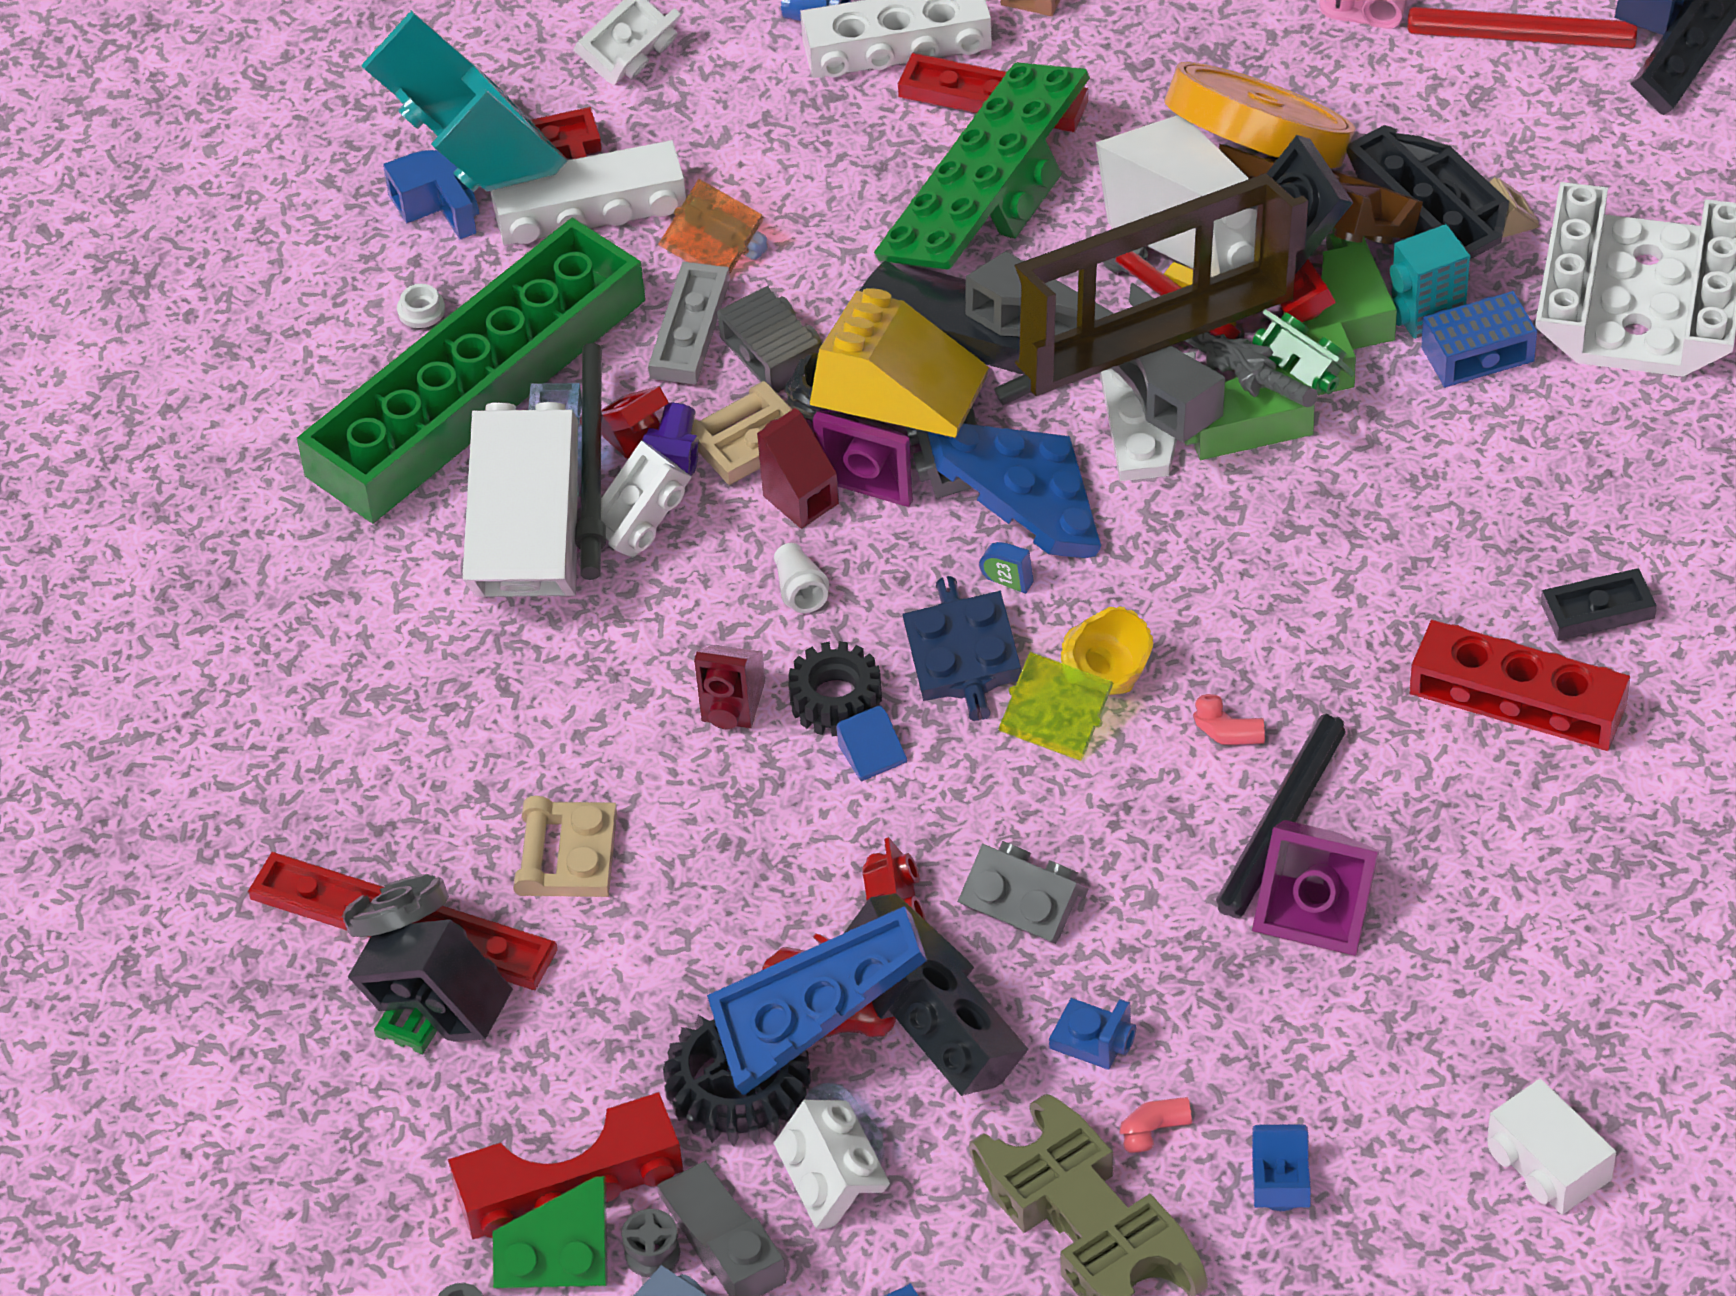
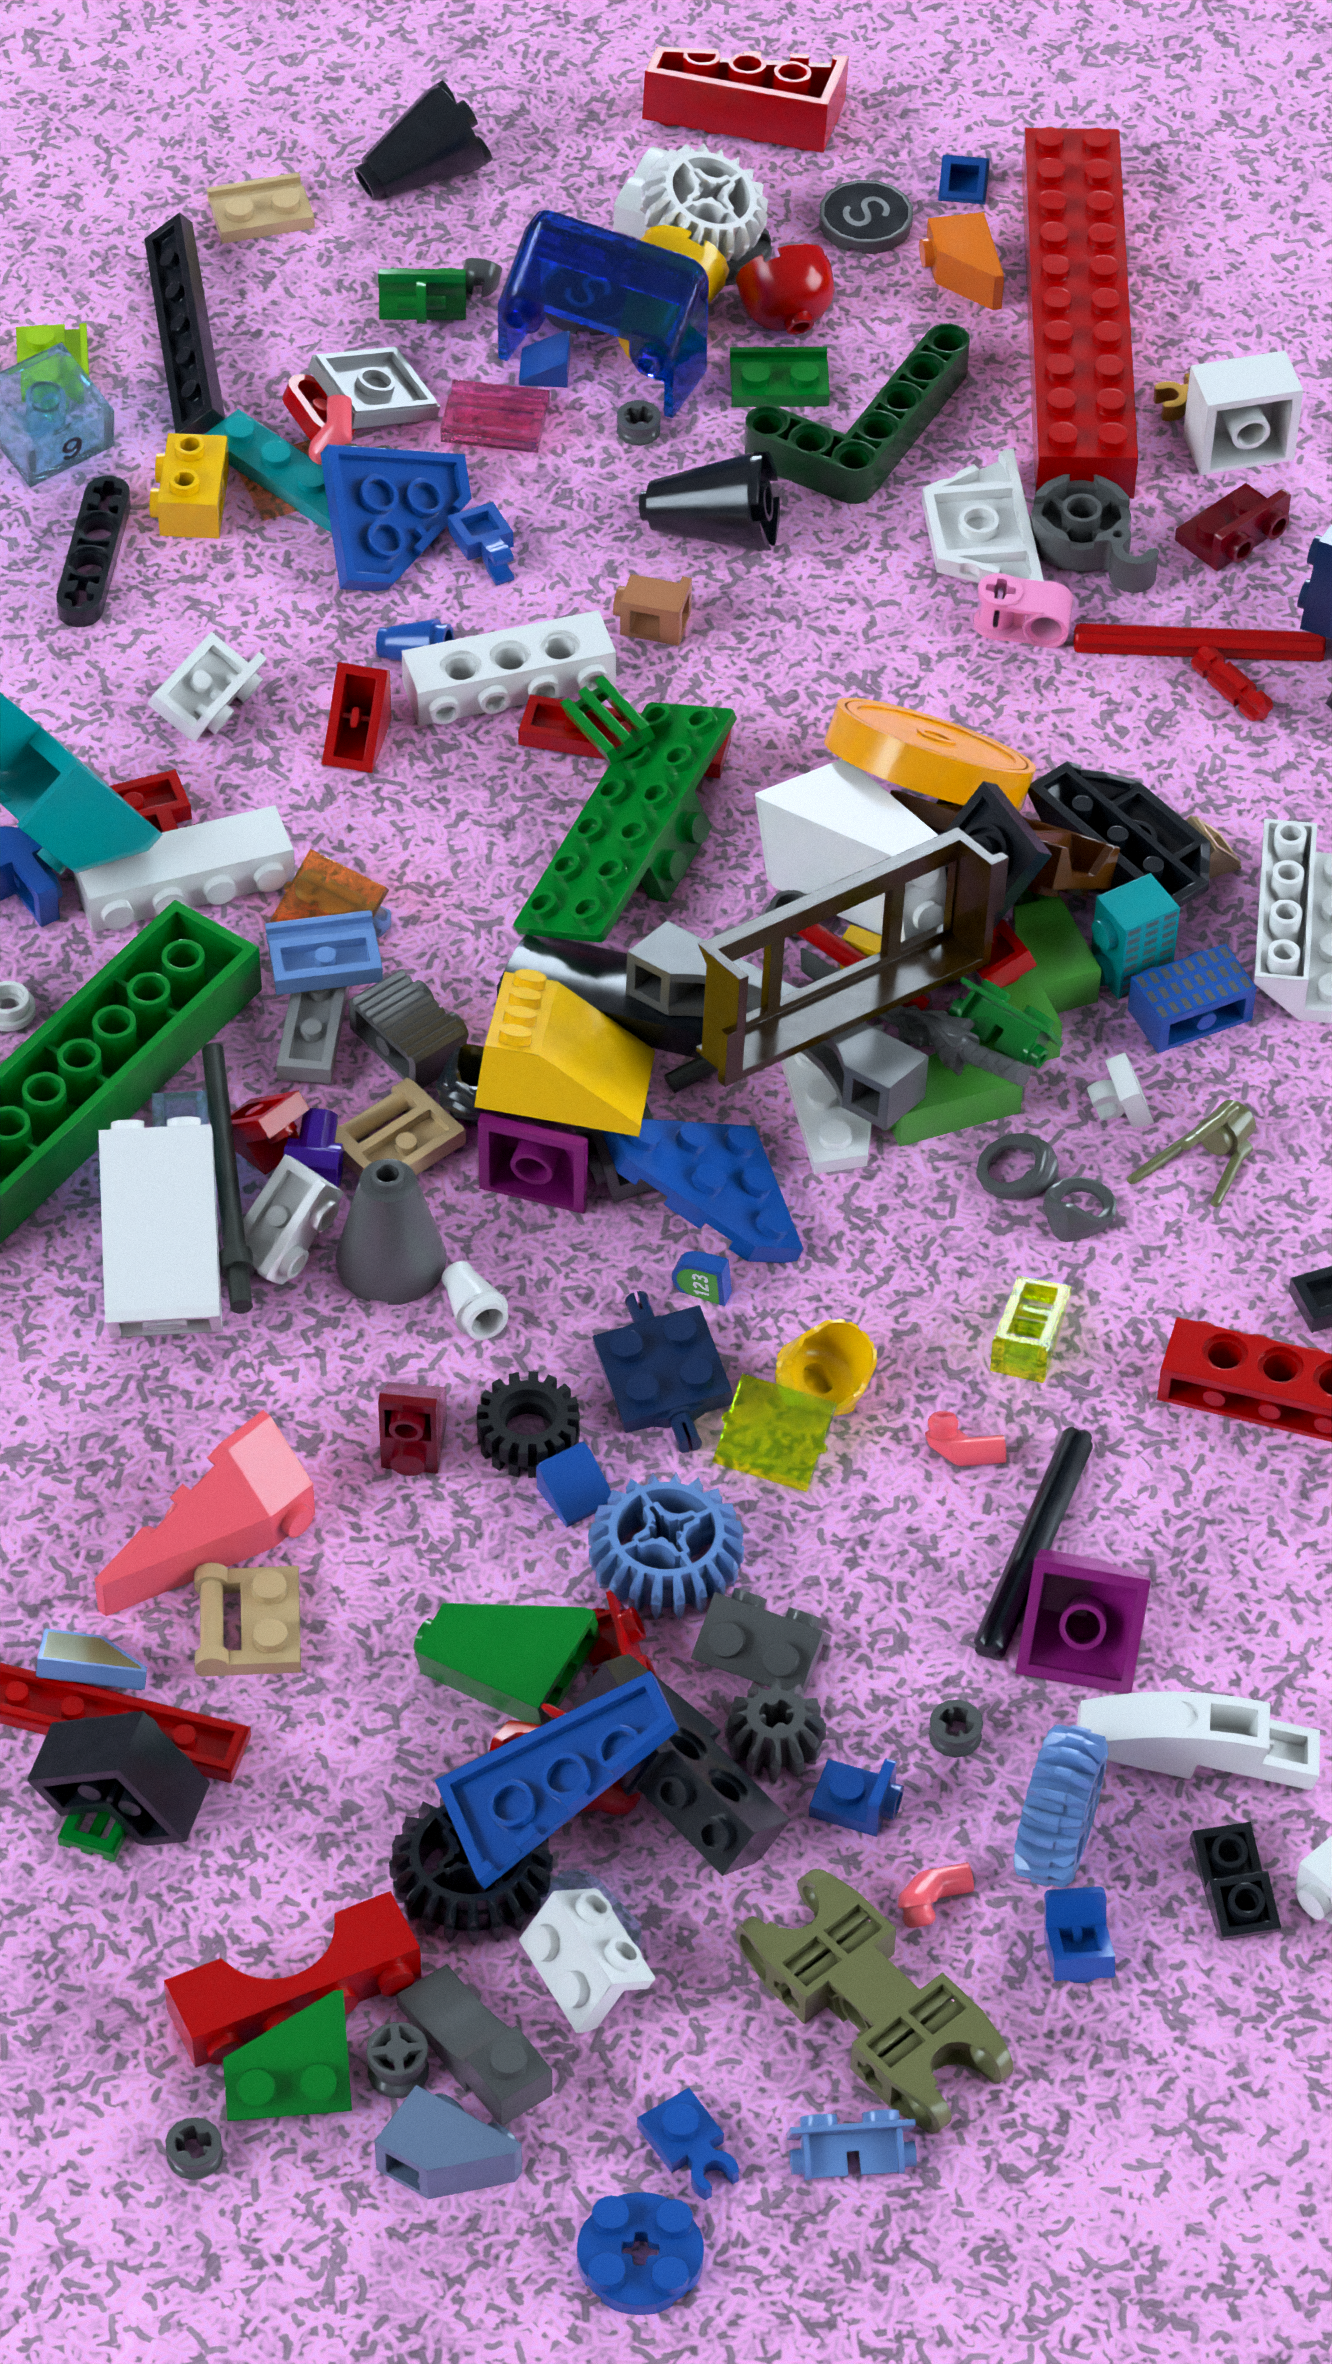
camera: 10 degrees left, 0 degrees up
dark grey tile [342,874,449,937] -> none
dark red slope [757,408,839,529] -> none
none -> tile [36,1628,147,1690]
none -> coral wedge [94,1410,315,1616]
none -> medium blue plate [265,910,383,995]
none -> red slope [322,662,392,773]
none -> dark grey cone [336,1159,447,1305]
none -> green slope [413,1603,601,1725]
none -> green tile [560,675,655,766]
none -> medium blue gear [588,1472,744,1620]
none -> dark grey gear [725,1678,826,1783]
none -> dark grey bush [929,1699,983,1758]
none -> dark grey piece [976,1133,1059,1199]
none -> clear neon green slope [990,1276,1072,1383]
none -> medium blue gear [1013,1724,1108,1888]
none -> dark grey piece [1043,1176,1117,1242]
none -> white slope [1077,1691,1320,1791]
none -> white tile [1087,1052,1154,1128]
none -> olive plant [1127,1100,1256,1207]
none -> black slope [1189,1822,1281,1941]
none -> red axle [1191,646,1273,722]

